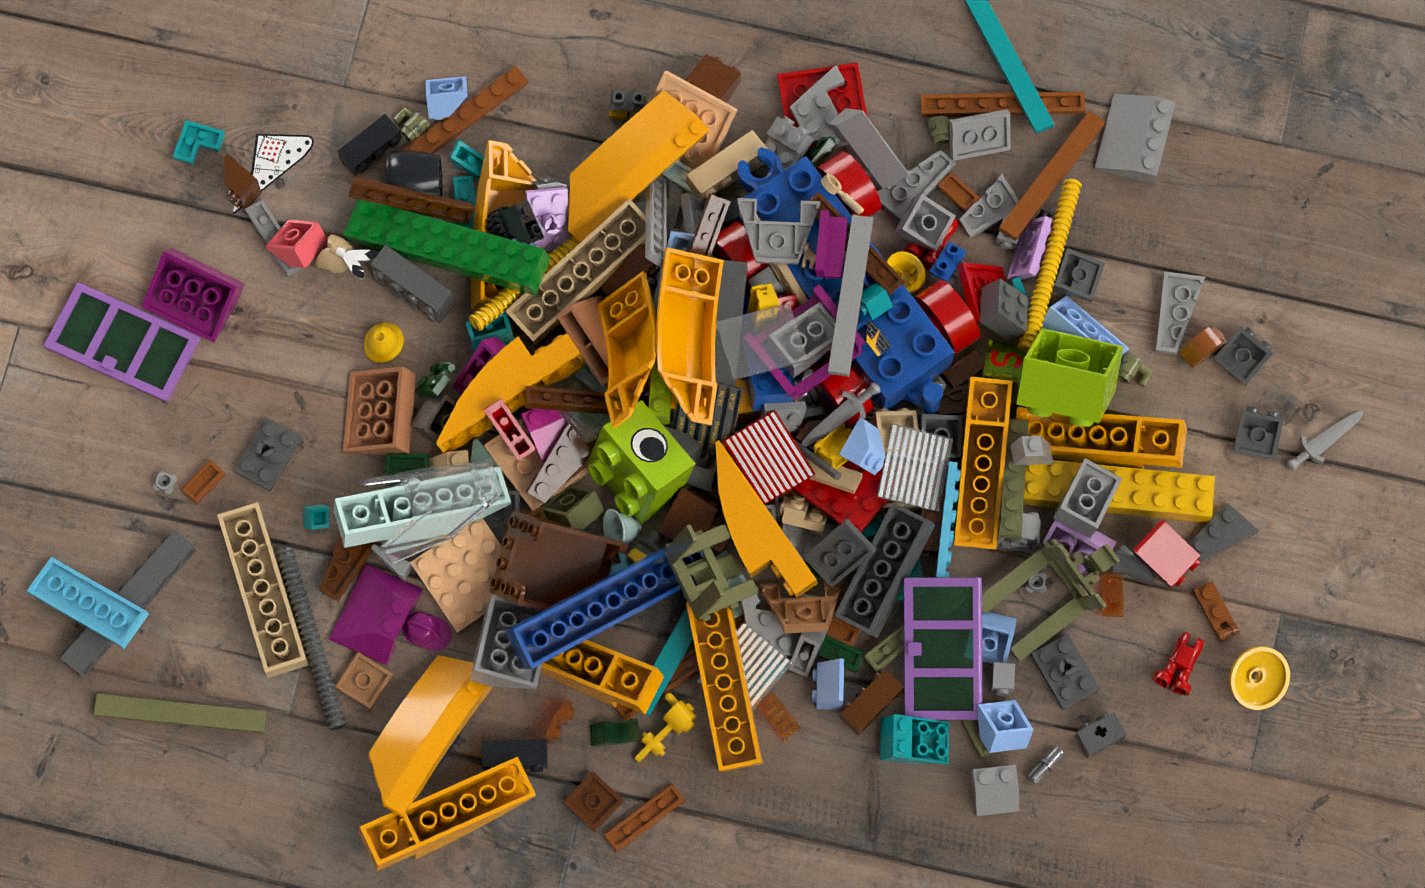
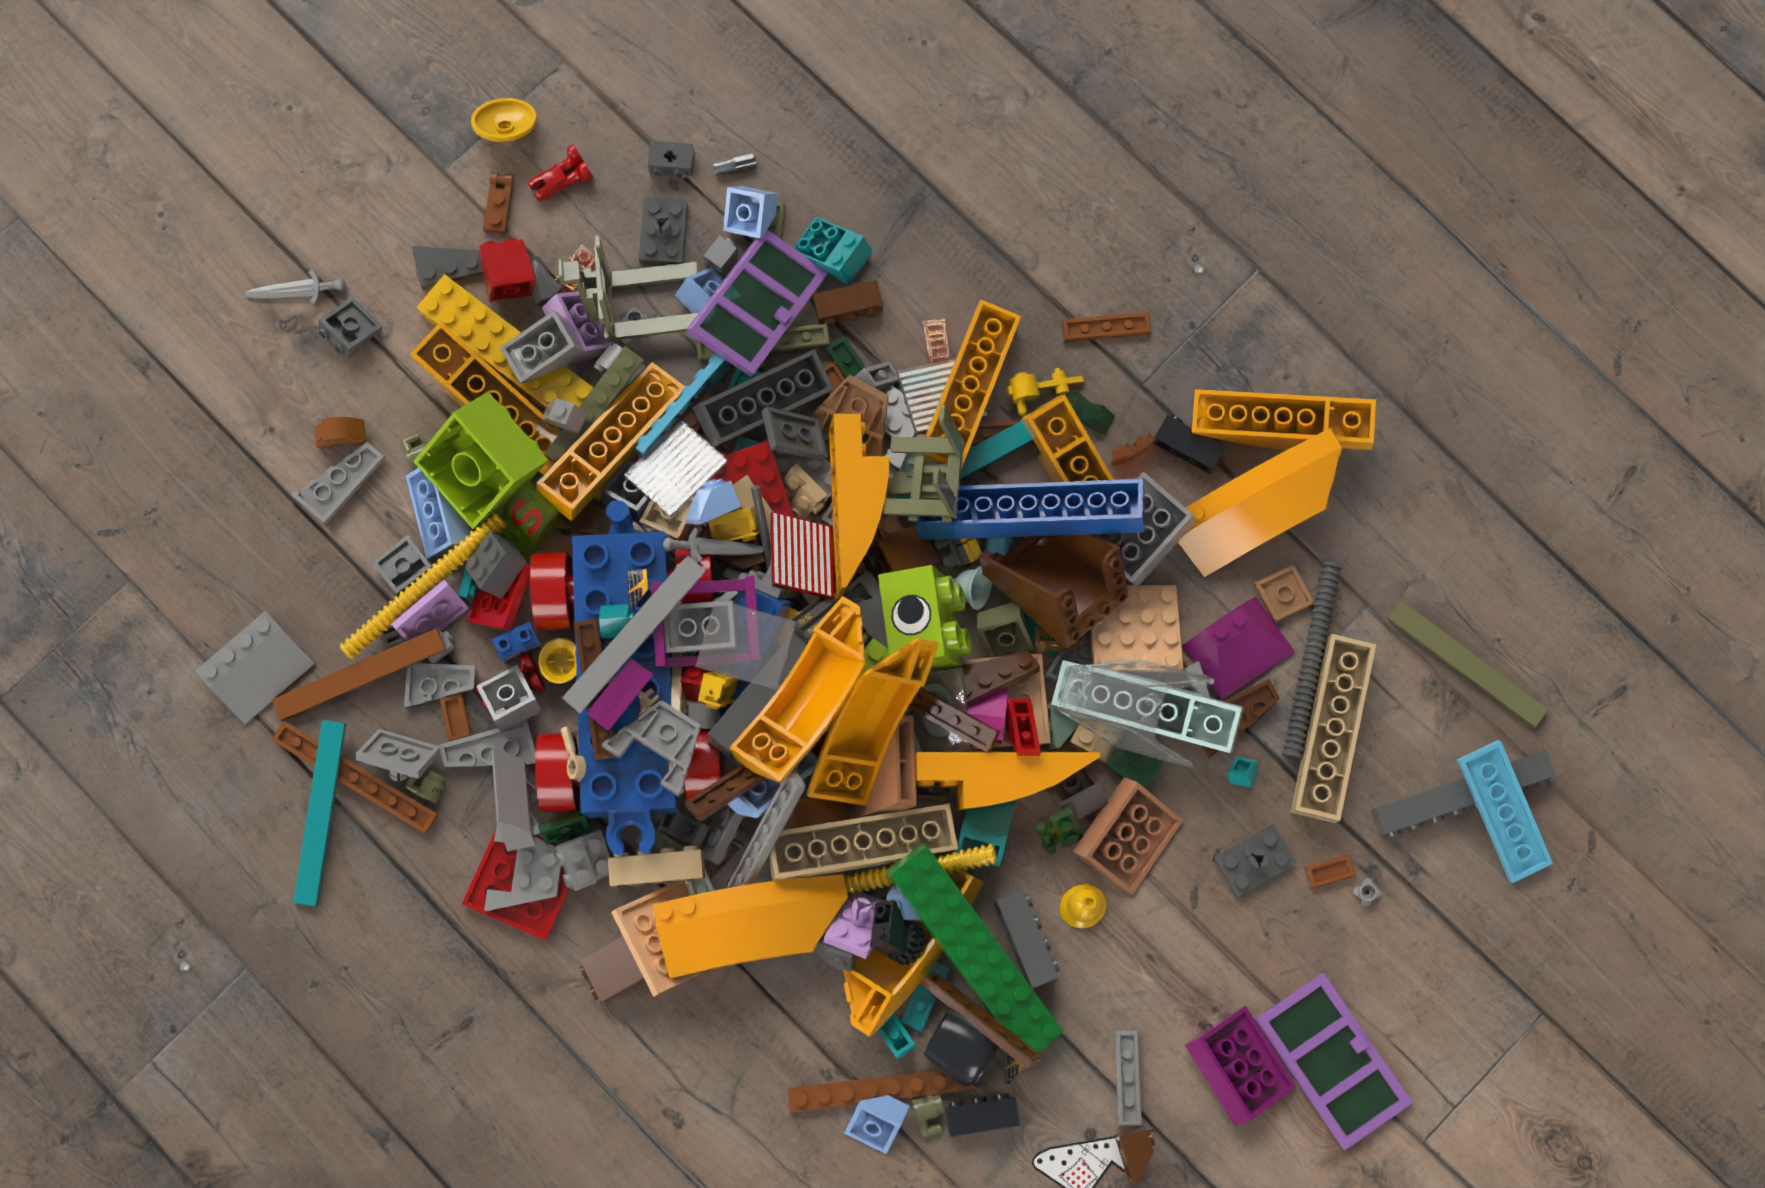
camera: 150 degrees left, 5 degrees up
coral slope [265,219,328,268] -> none
hair [311,235,377,279] -> none
magenta piece [402,612,452,651] -> none
magenta slope [452,336,506,395] -> none
reddish brown plate [563,771,624,833] -> none
dark grey hips [609,90,649,120] -> none
light blue slope [812,659,844,710] -> none
light grey slope [971,765,1020,816] -> none
dark grey plate [1214,326,1274,386] -> none

